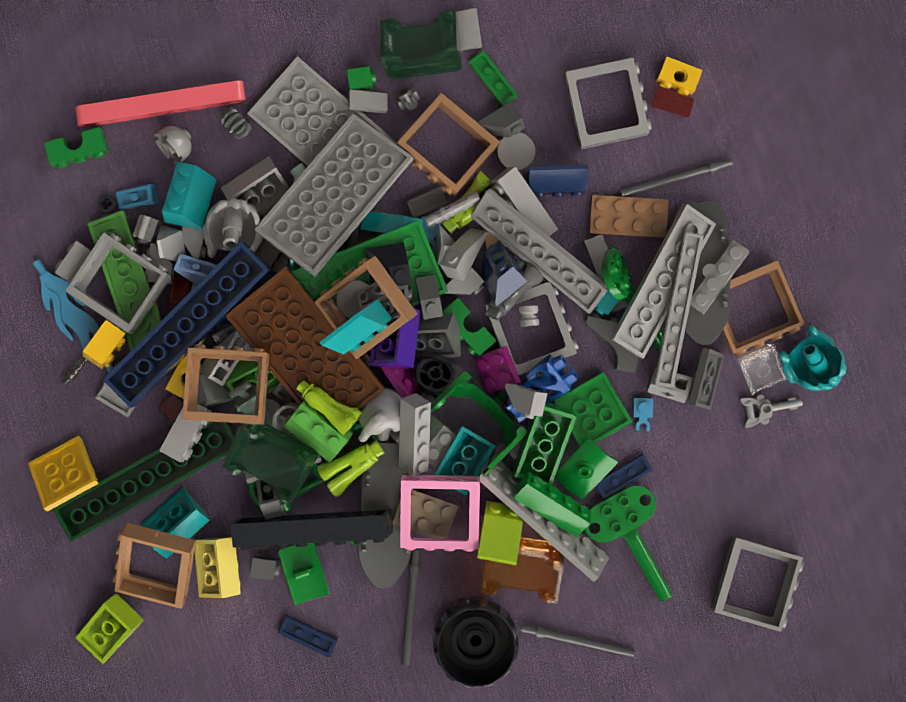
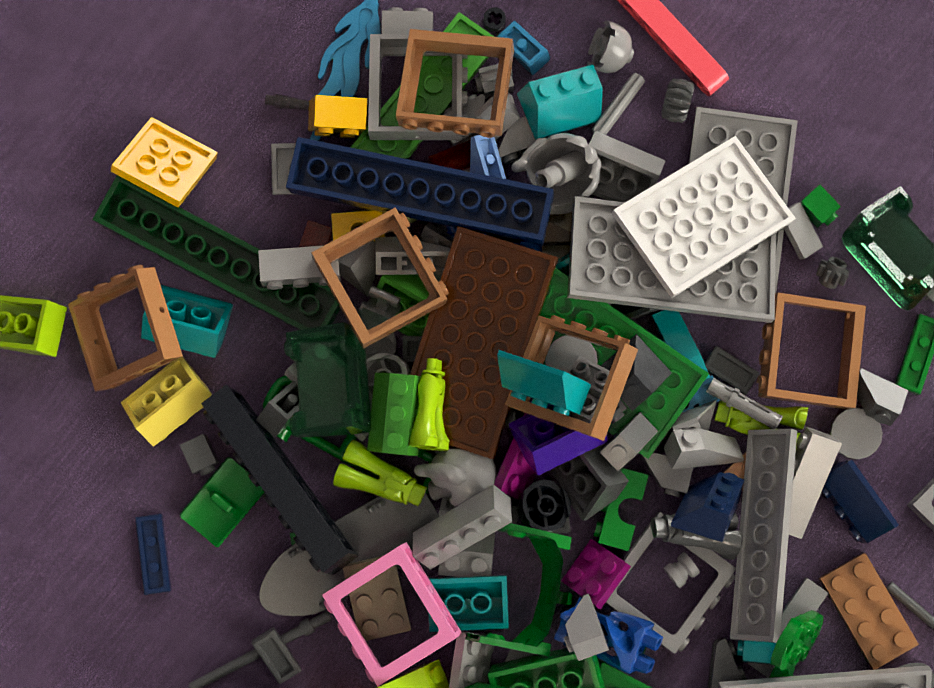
camera: 55 degrees right, 5 degrees down
none -> dark grey tile [251,627,302,685]
none -> medium nougat piece [396,29,514,138]
none -> light grey axle [592,73,645,135]
none -> white plate [611,136,796,298]

